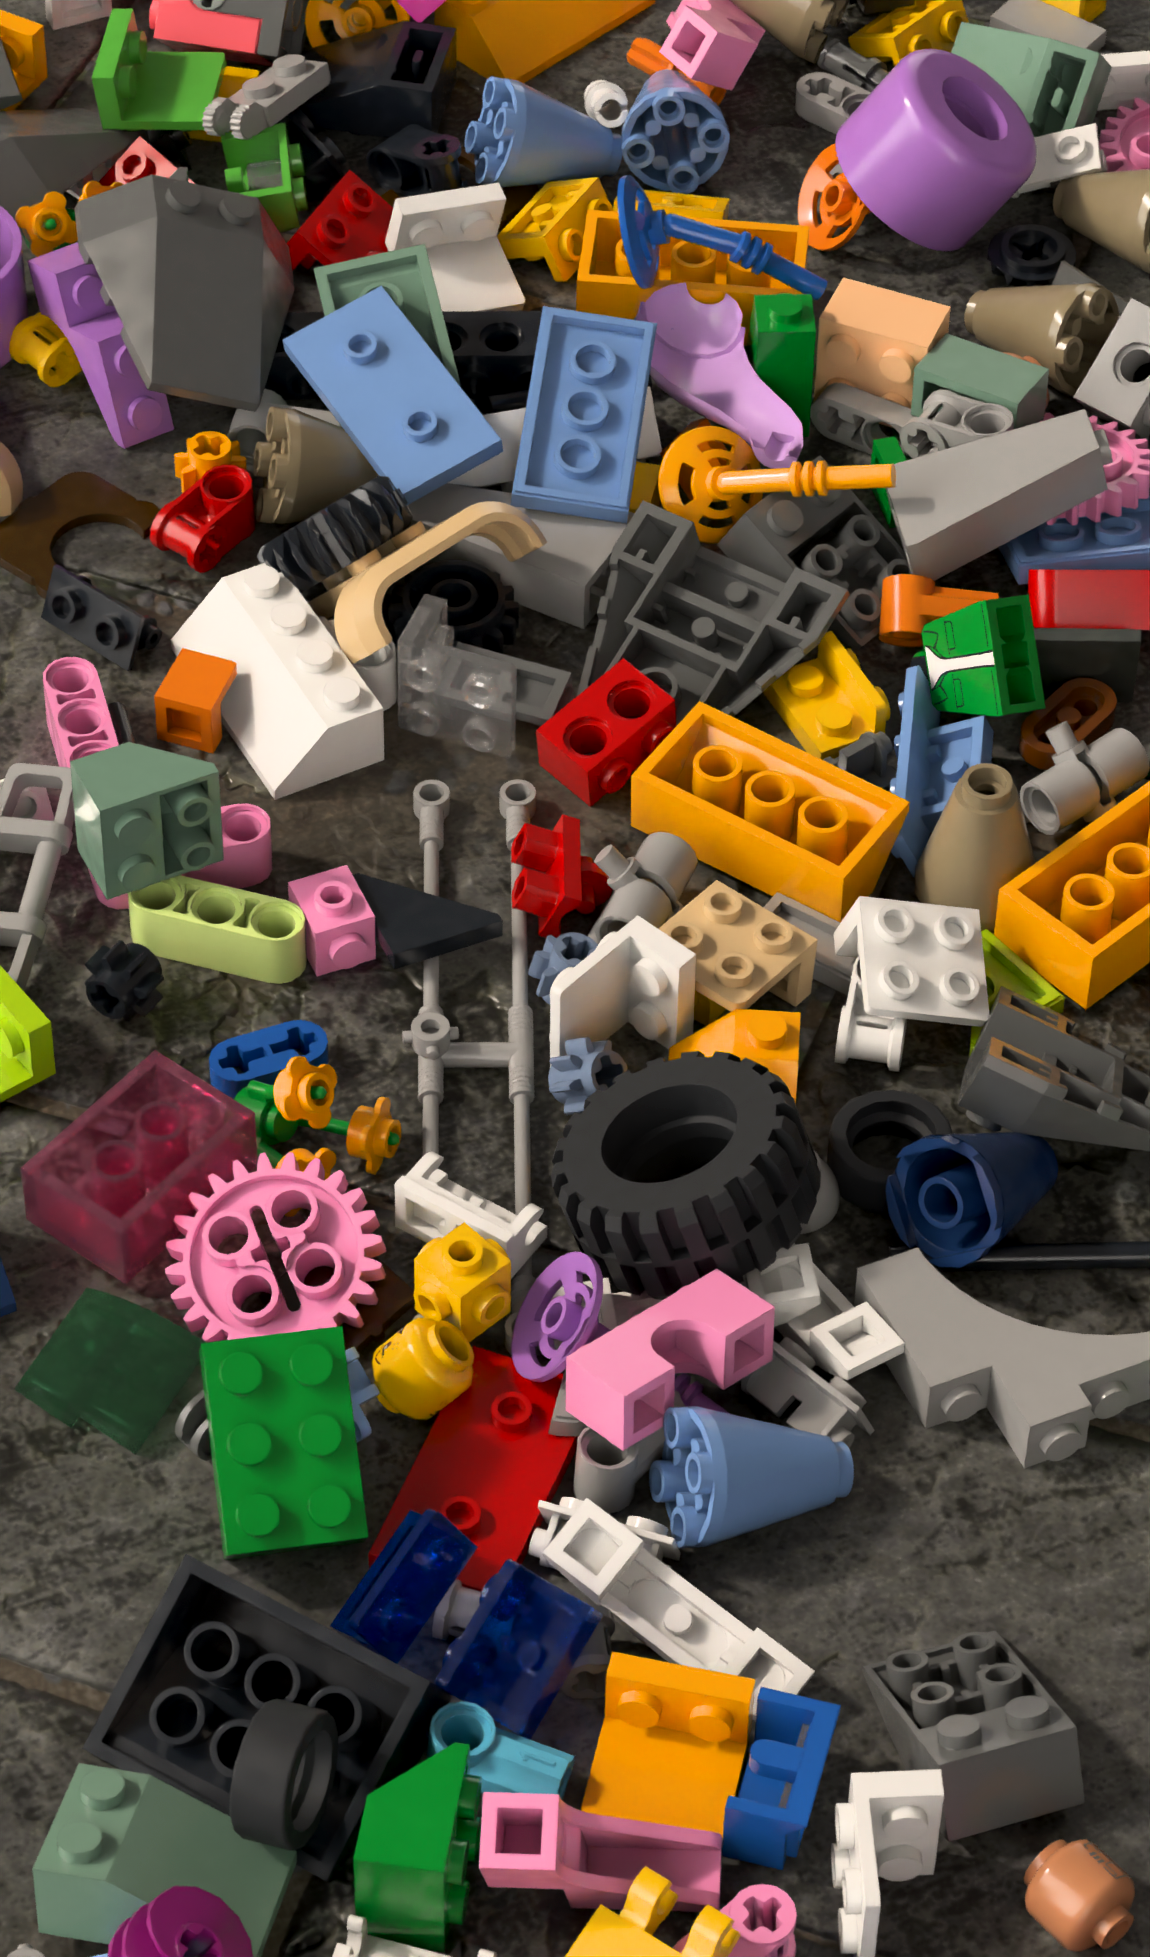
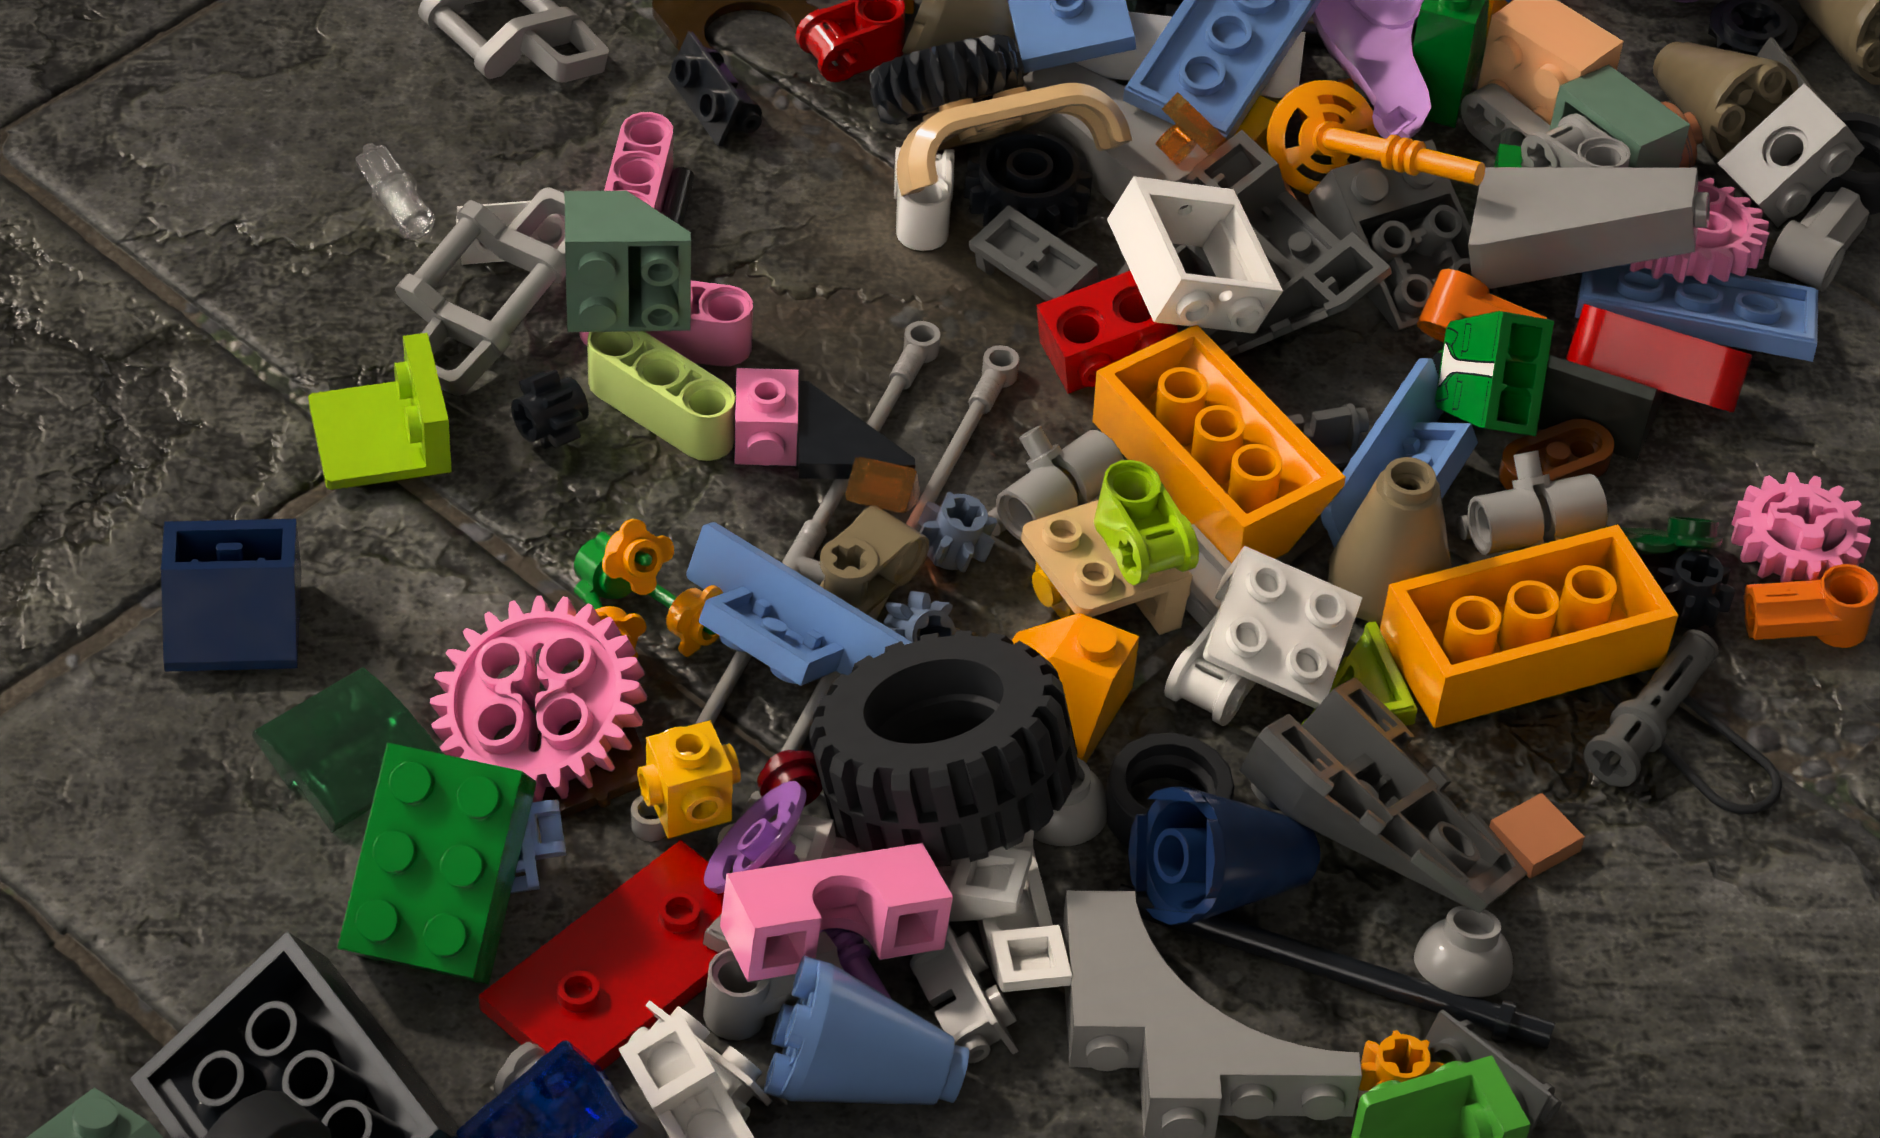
camera: 20 degrees right, 0 degrees up
clear pink brick [21,1050,258,1284] -> none
orange panel [154,648,237,754] -> none
white slope [170,563,384,800] -> none
blue beam [209,1020,329,1102] -> none
clear blue bracket [330,1508,478,1664] -> none
yellow head [371,1318,474,1420] -> none
white hinge [394,1151,547,1279] -> none
clear bracket [398,594,517,758] -> none
light grey piece [402,1011,459,1060] -> none
red hips [511,814,613,938] -> none
white bracket [549,915,696,1067] -> none
yellow bracket [763,631,891,760] -> none
none -> medium blue bracket [686,522,912,686]
none -> dark red plate [756,750,823,807]
none -> dark tan piece [819,505,929,615]
none -> clear orange slope [845,456,920,513]
none -> lime piece [1094,460,1199,585]
none -> white window [1107,176,1283,333]
none -> clear orange tile [1155,92,1228,165]

